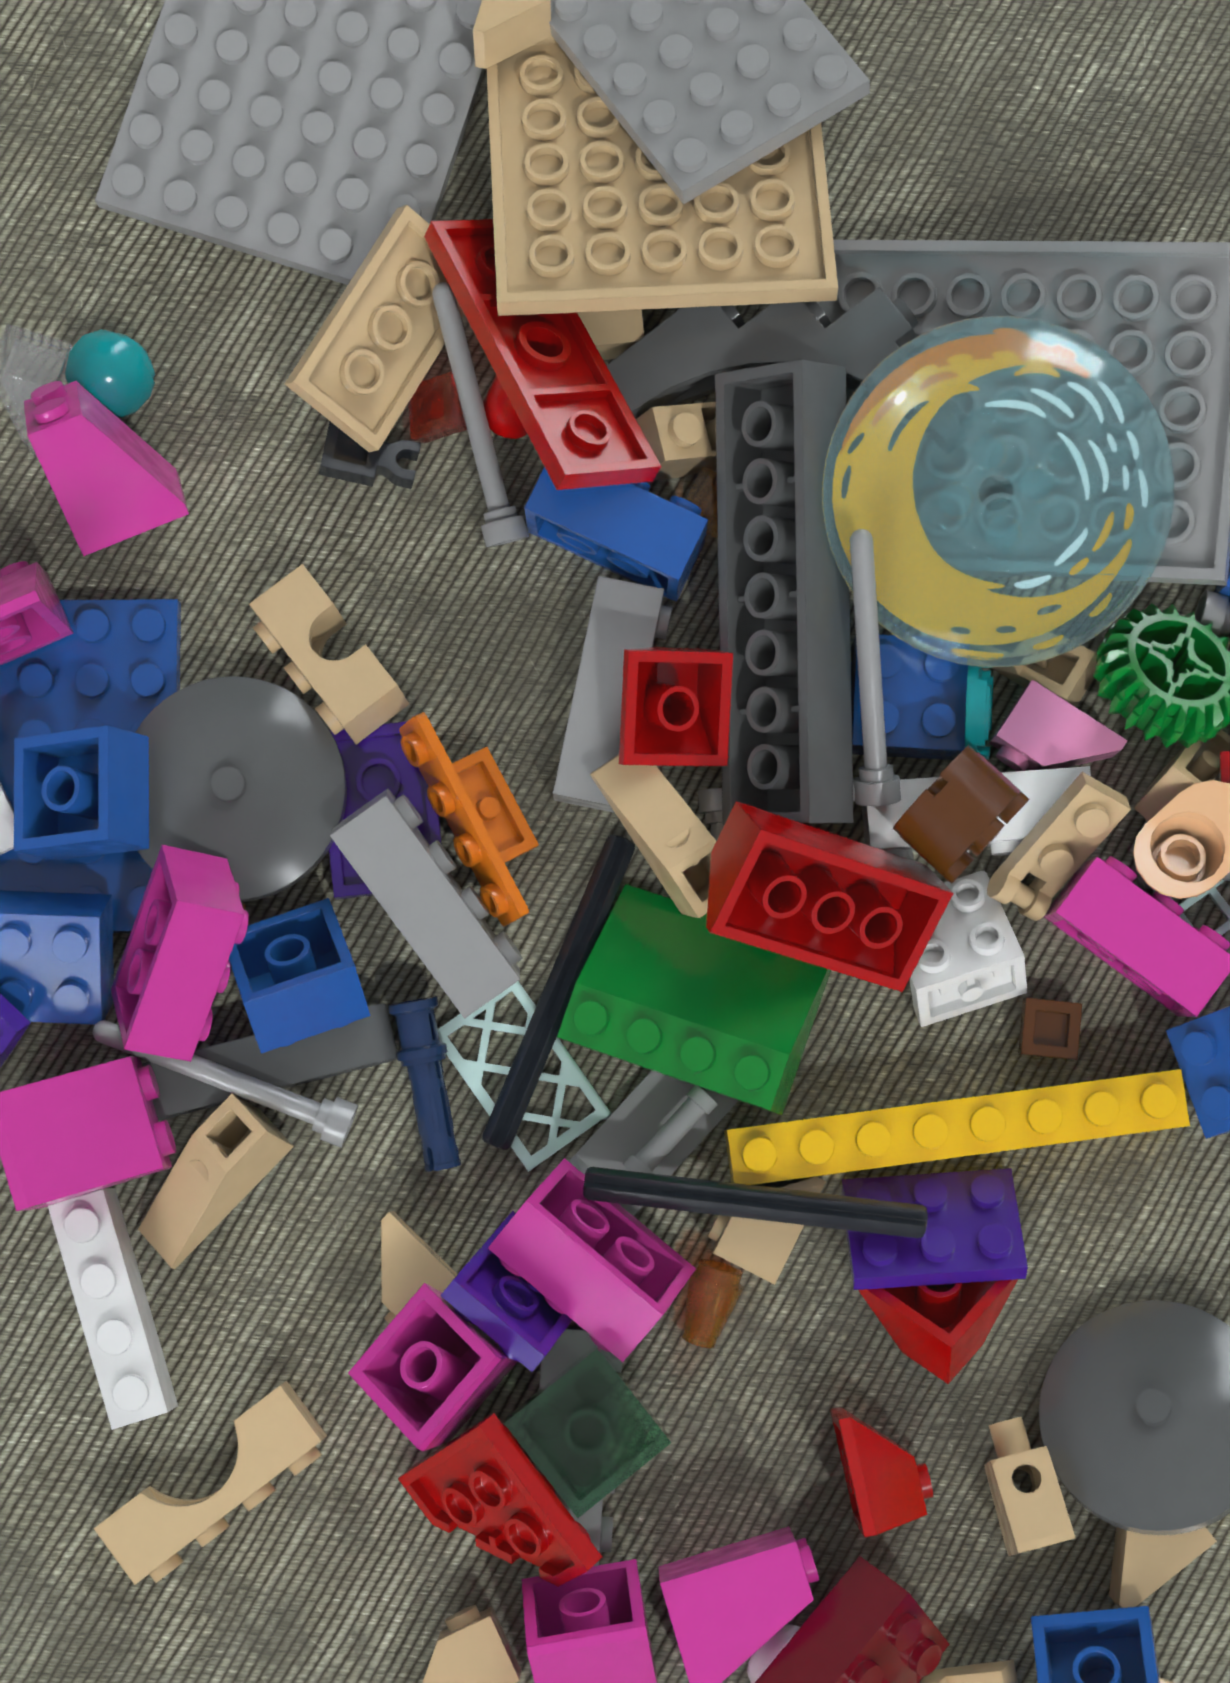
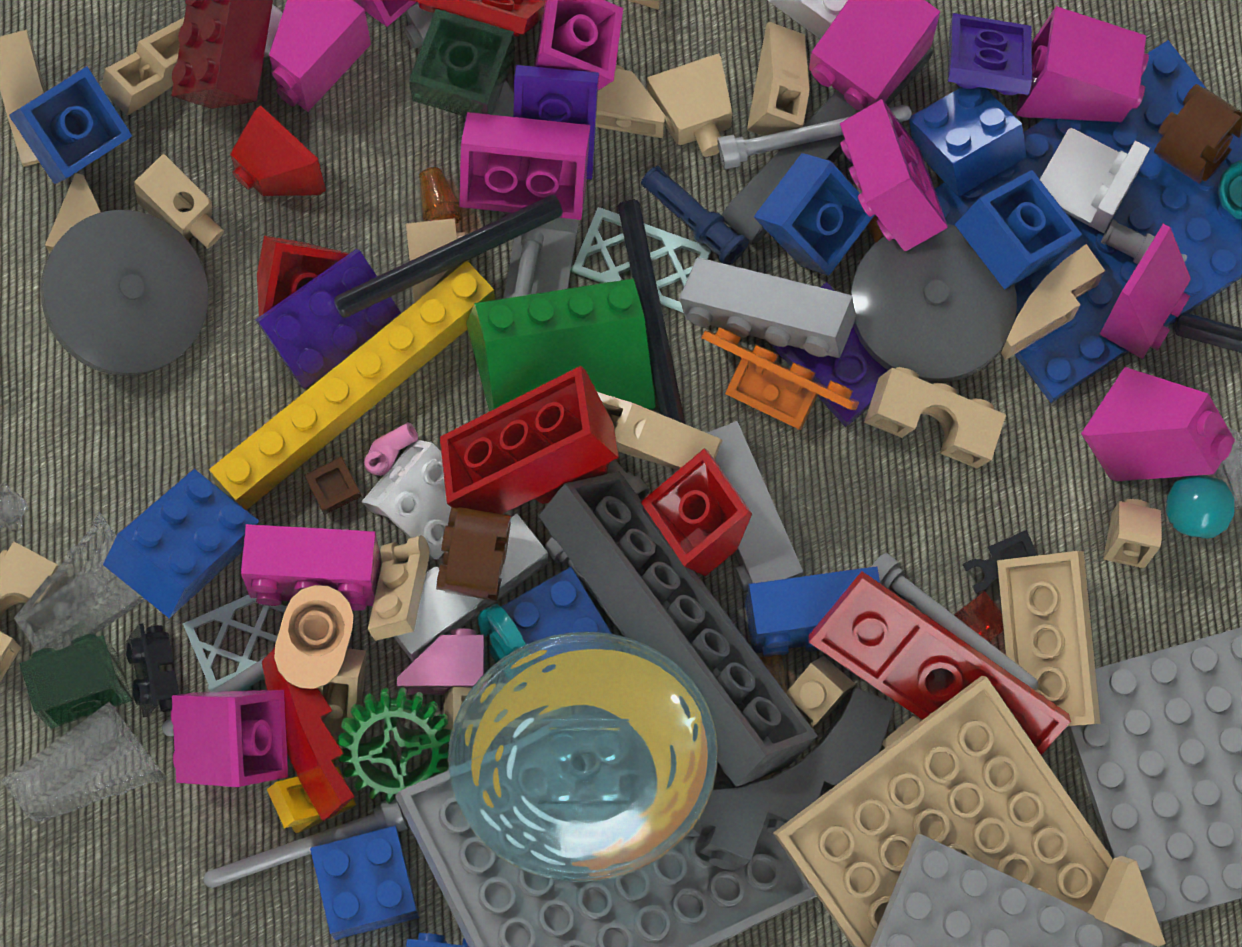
camera: 145 degrees right, 10 degrees down
light grey piece [850,529,901,806] -> none
none -> bright pink arm [364,422,418,476]
none -> tan torso [647,53,732,157]
none -> tan slope [1001,244,1105,360]
none -> tan slope [1103,499,1162,568]

